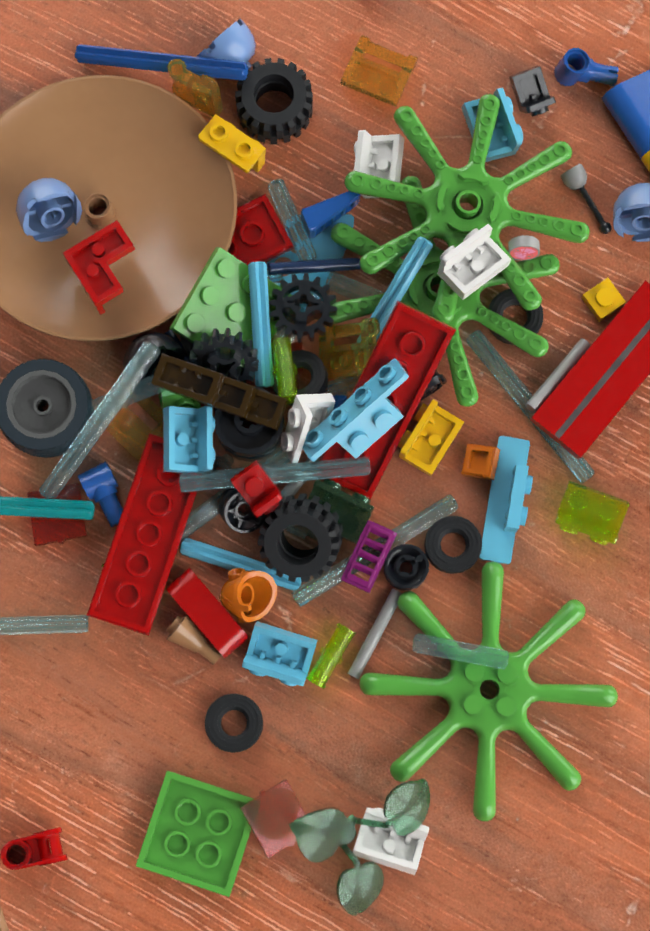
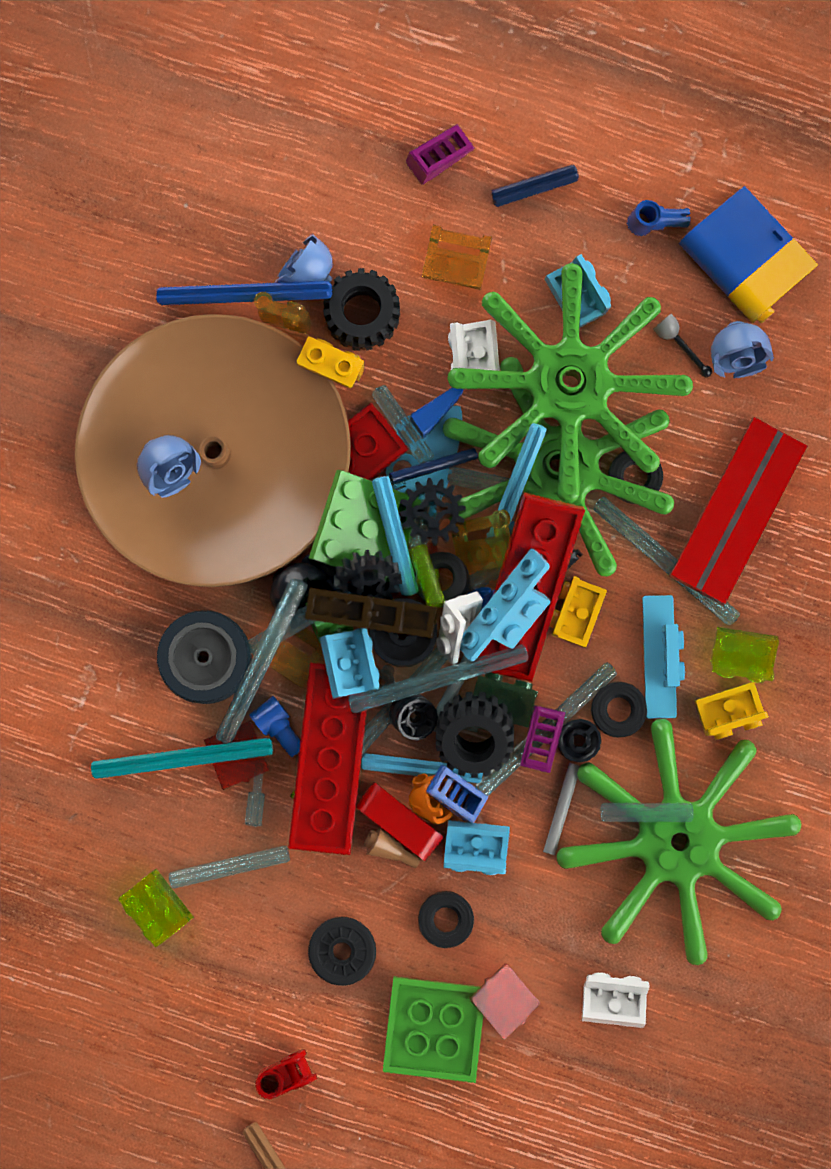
camera: 10 degrees left, 5 degrees up
red panel [63,220,135,315] -> none
red bracket [231,460,282,517] -> none
clear green plant [289,778,430,916] -> none
clear neon green pin [306,623,356,689] -> none
white bracket [437,224,511,300] -> none
orange tile [461,444,500,480] -> none
tile [508,235,540,260] -> none
bracket [509,66,556,116] -> none
light grey bar [525,338,590,413] -> none
yellow plate [581,278,626,322] -> none
none -> clear light blue axle [244,762,265,827]
none -> black wheel [308,917,376,986]
none -> blue slope [426,765,488,824]
none -> dark blue axle [491,165,579,207]
none -> yellow bracket [694,682,768,740]

